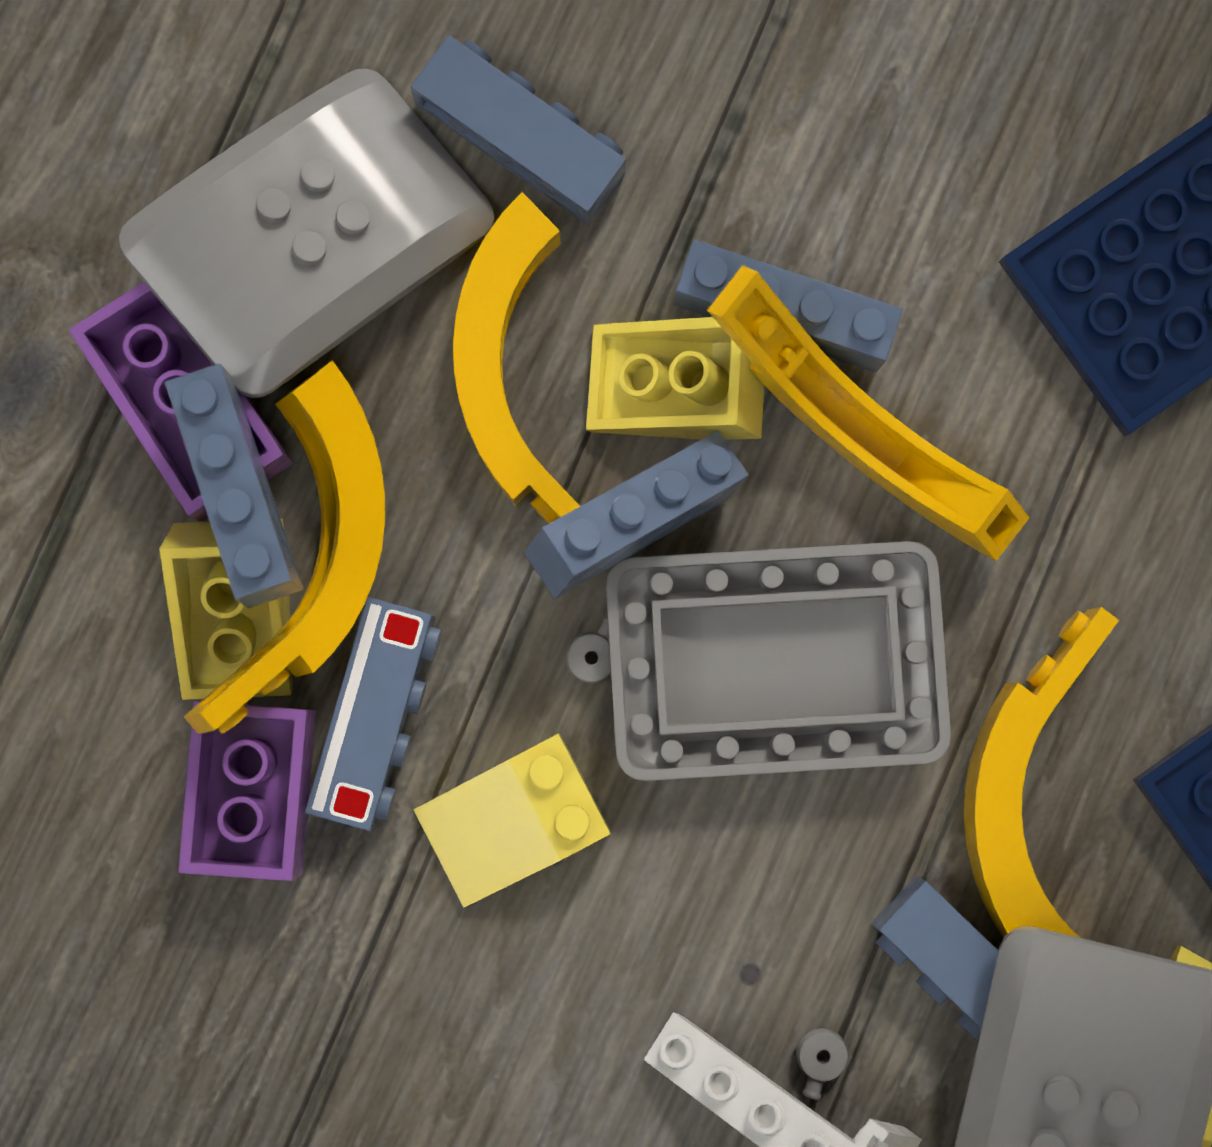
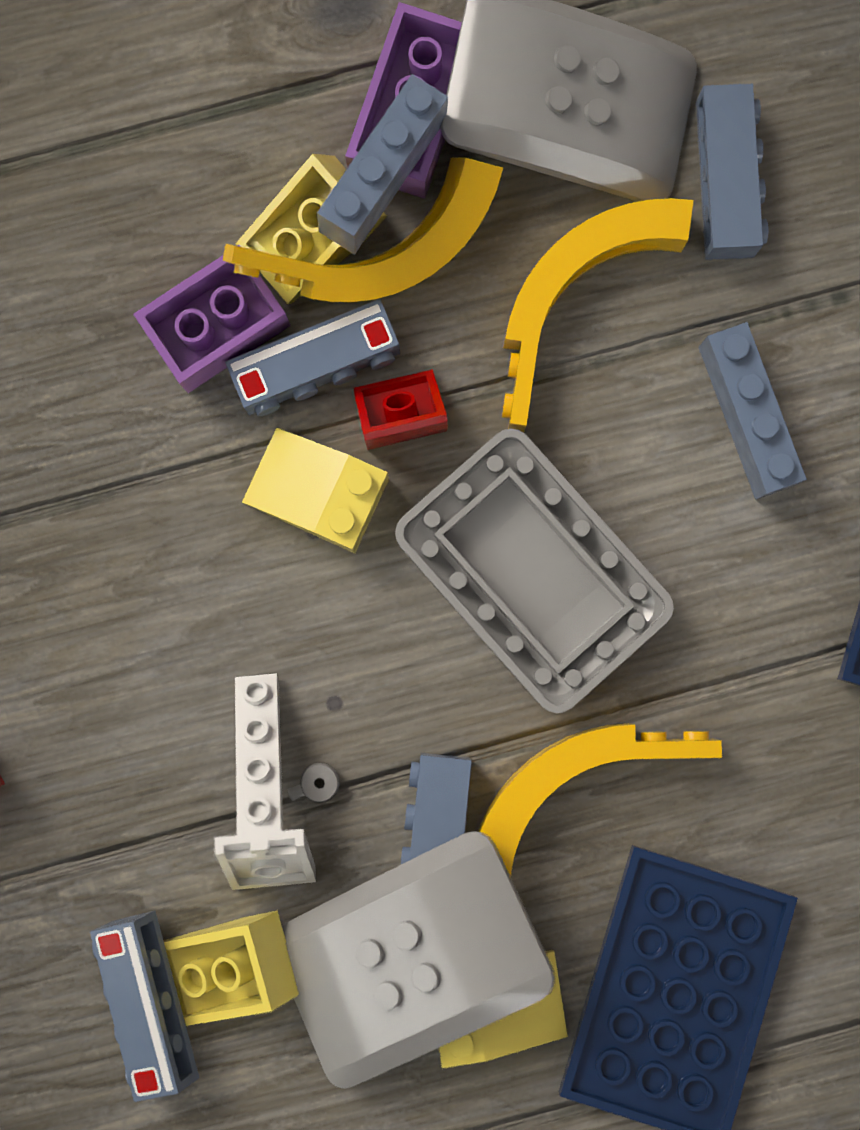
camera: 60 degrees right, 0 degrees up
sand blue brick [524,431,749,599] -> none
light grey piece [566,617,611,684] -> none
light yellow slope [586,317,764,440] -> none
yellow arch [707,265,1030,561] -> none
none -> red slope [353,369,448,450]

